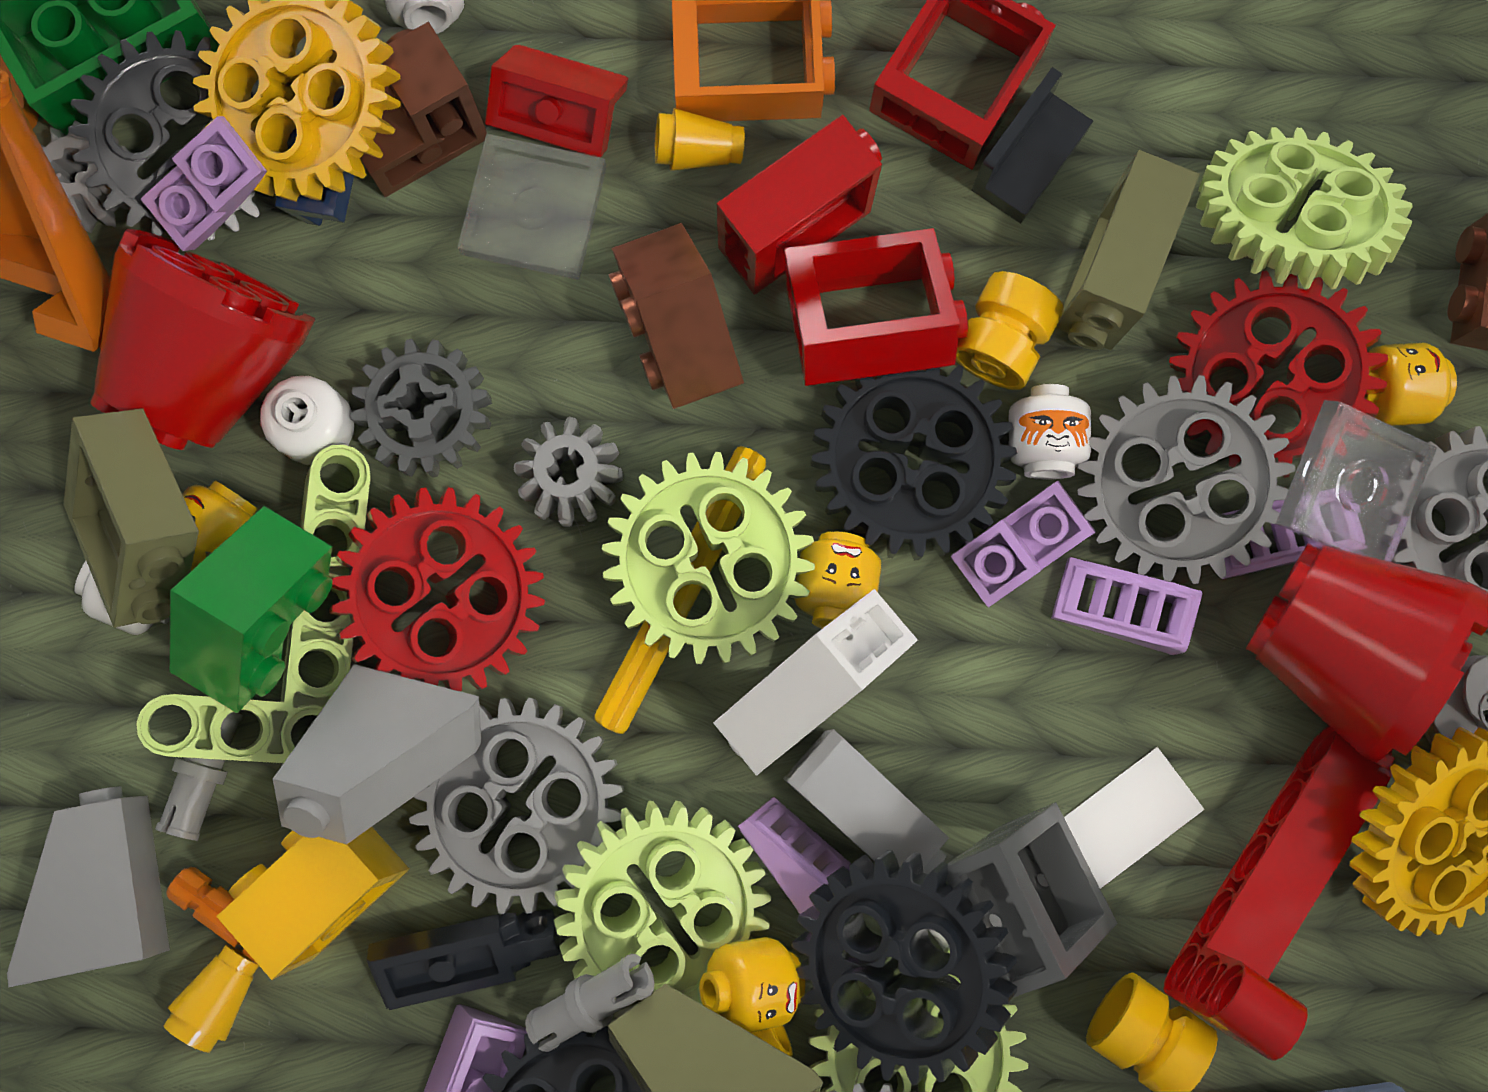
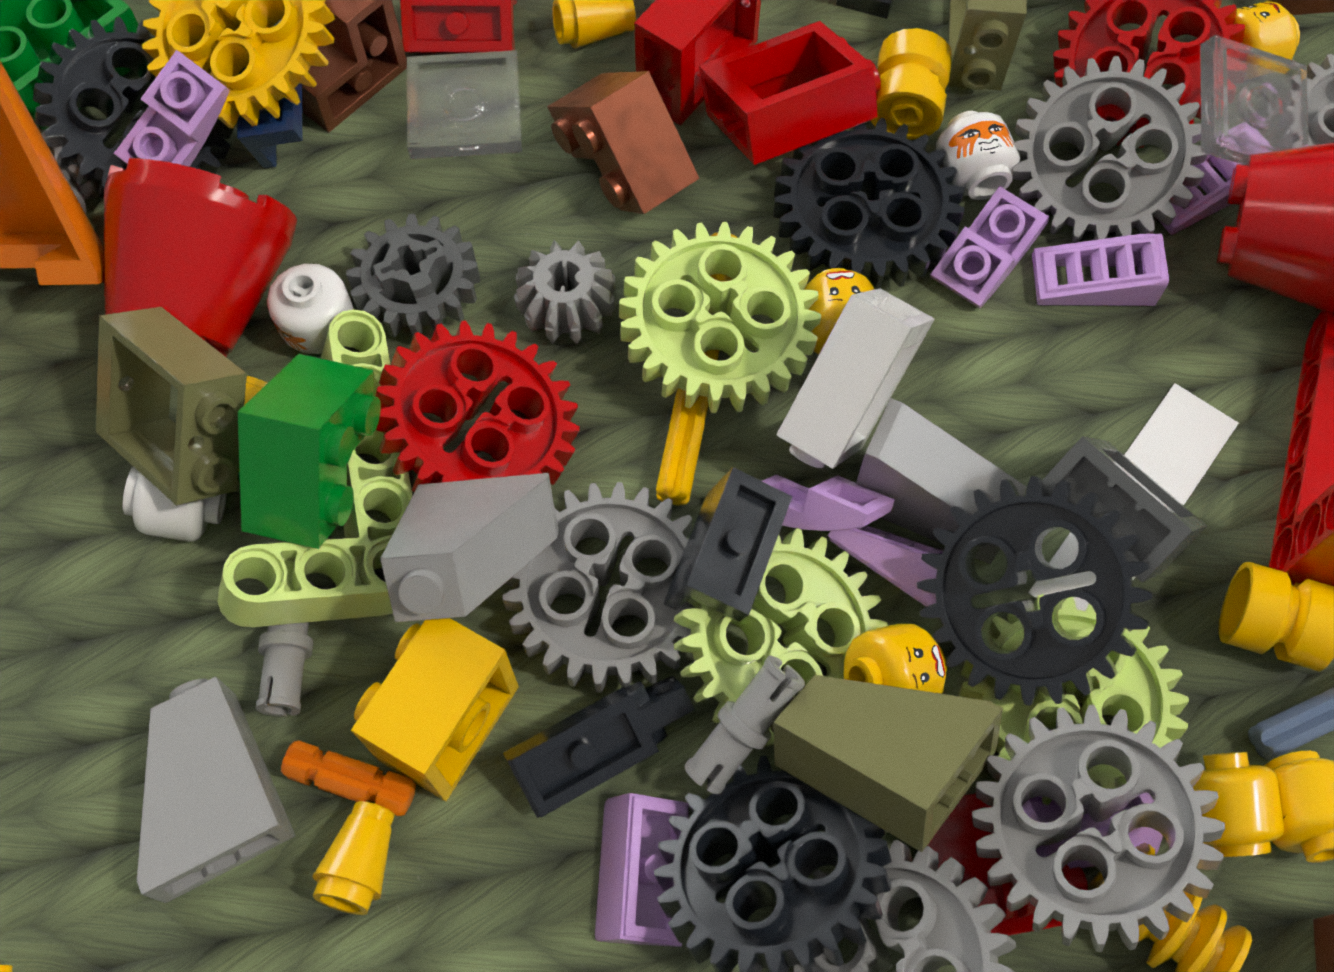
camera: 15 degrees left, 15 degrees down
none -> black panel [663,467,793,622]
none -> lavender slope [762,474,895,531]

